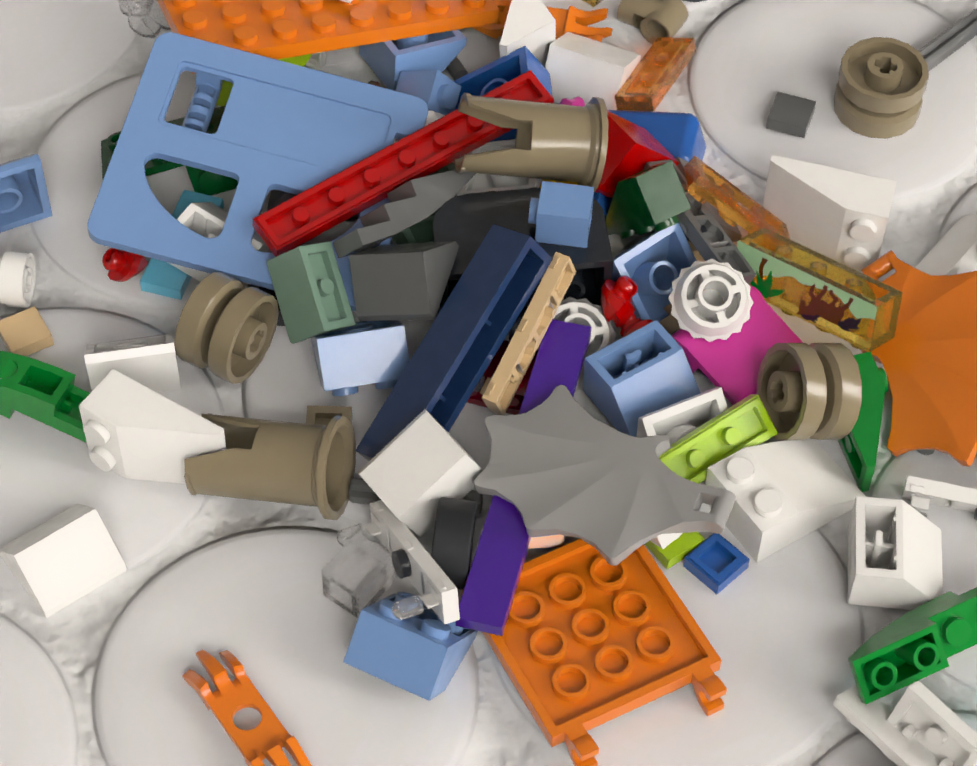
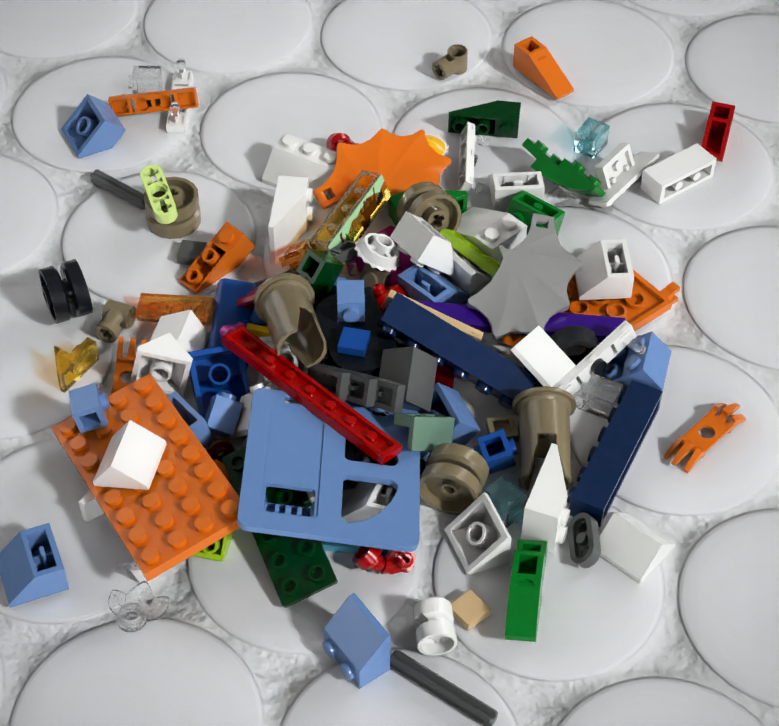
camera: 100 degrees left, 5 degrees down
none -> yellowish green beam [140,165,178,224]
none -> orange slope [179,221,255,294]
none -> blue tile [337,327,371,357]
none -> white slope [390,211,454,276]
none -> blue brick [473,429,518,474]
none -> clear light blue brick [482,476,527,528]
none -> green brick [507,190,565,236]
none -> dark blue brick [567,380,663,527]
none -> dark grey plate [568,512,601,568]
none -> white slope [575,239,634,300]

